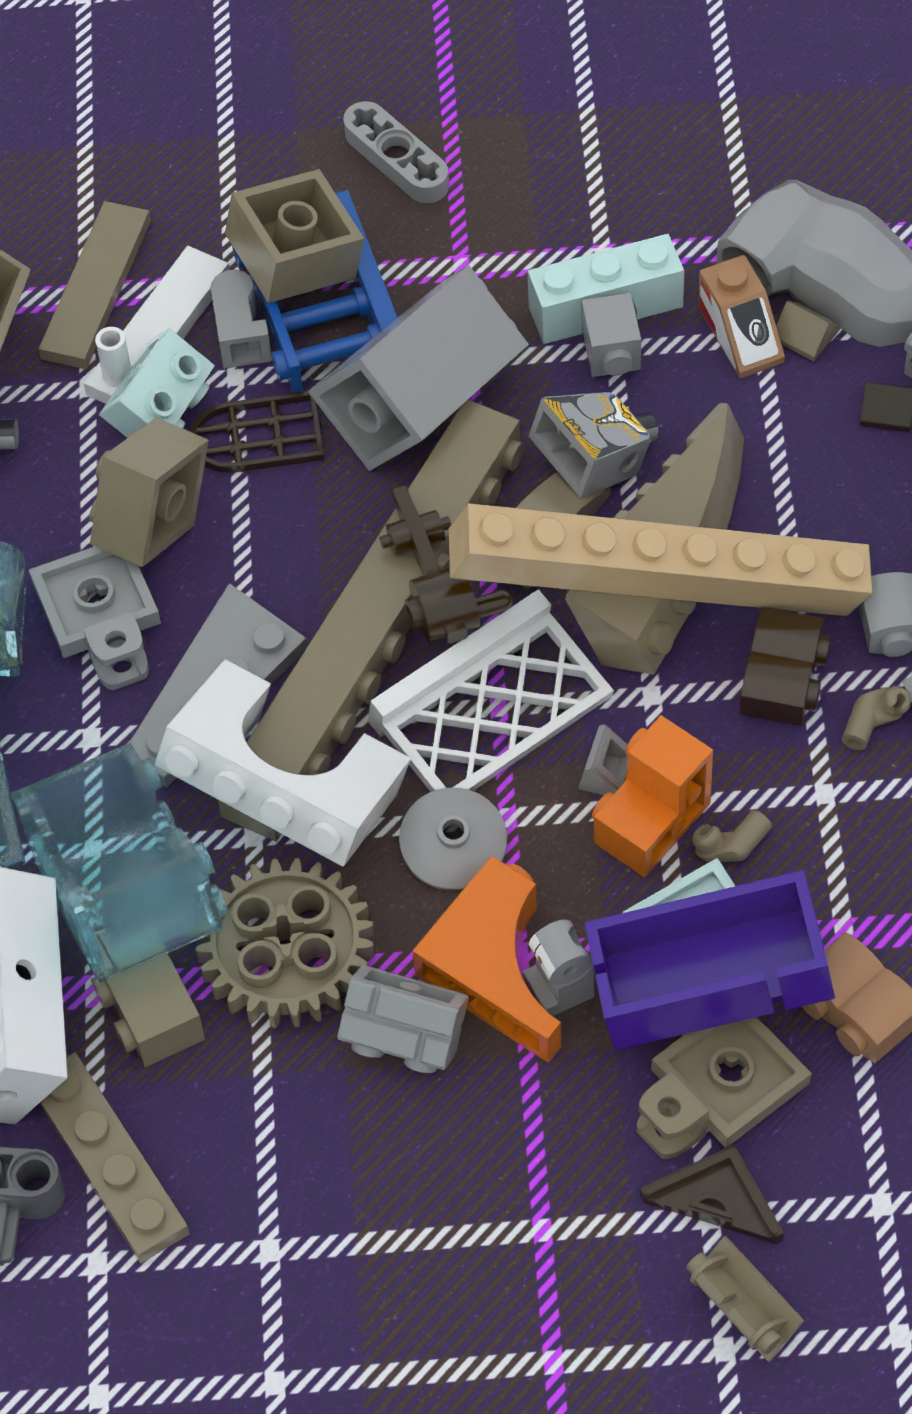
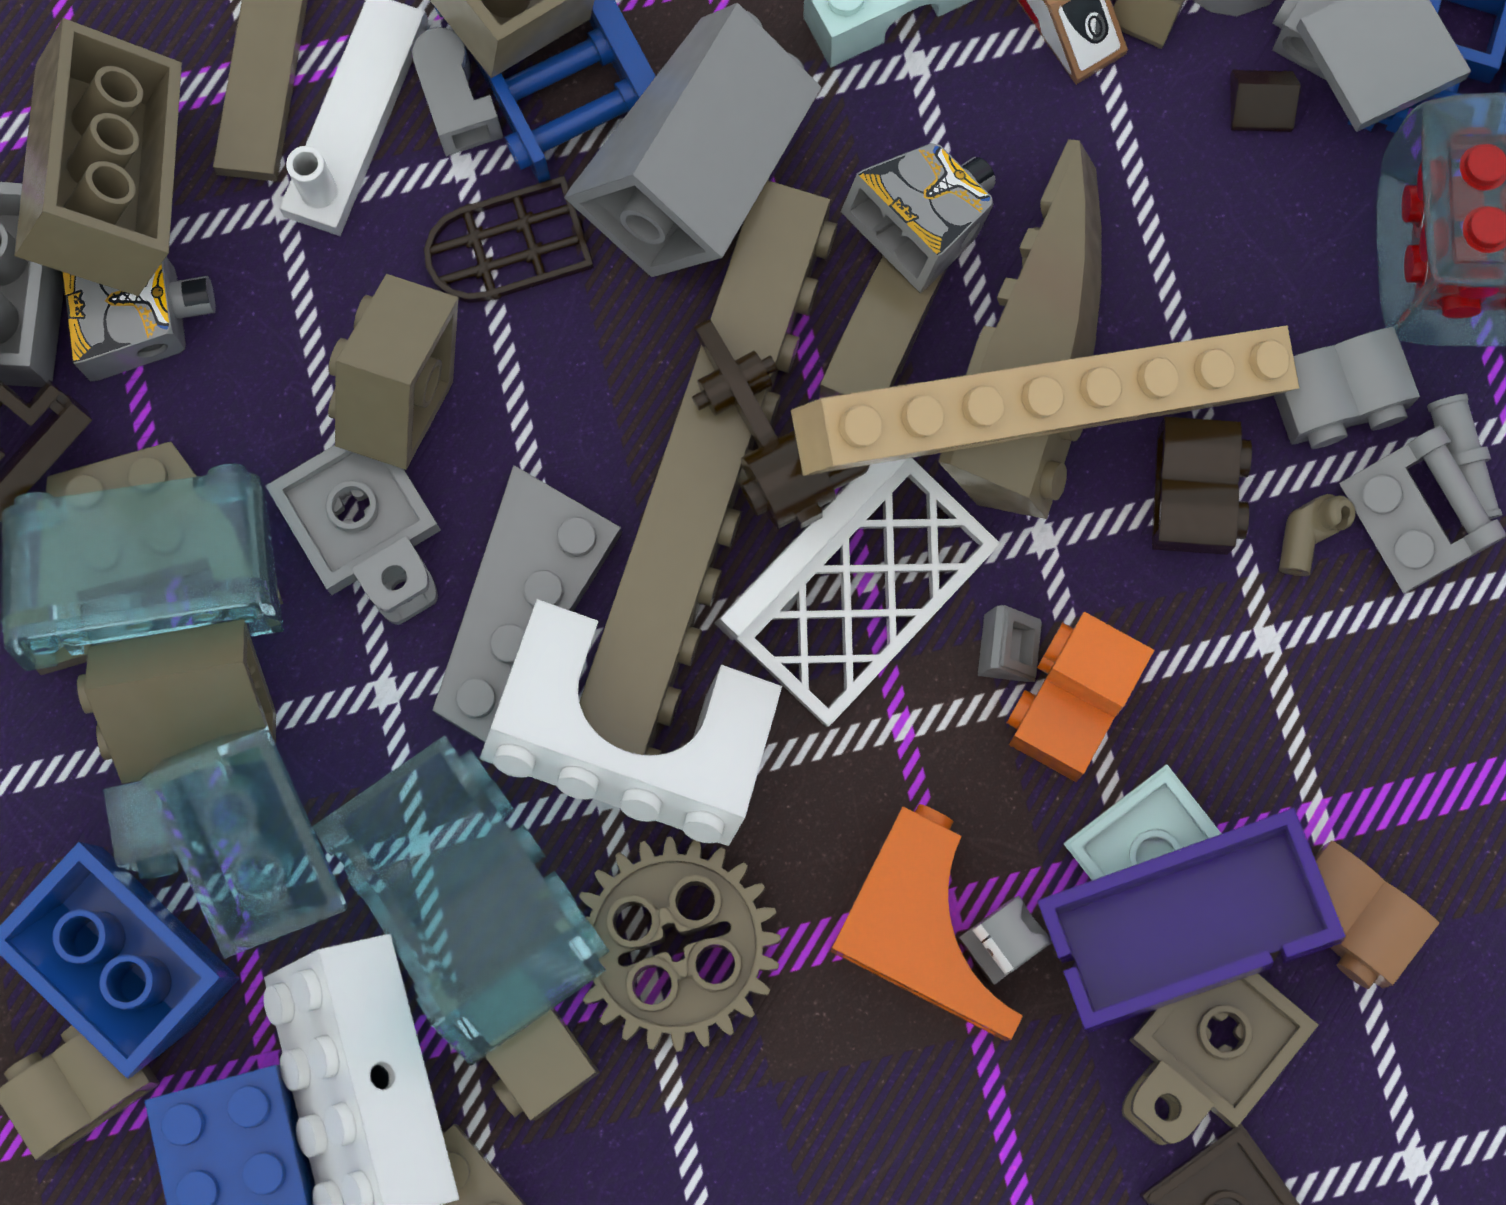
camera: 10 degrees left, 20 degrees up
light aqua brick [99,328,215,438] -> none
light grey brick [337,965,469,1073] -> none
light grey dish [399,787,507,891] -> none
light grey brick [582,293,641,377] -> none
dark tan arm [692,810,772,863] -> none

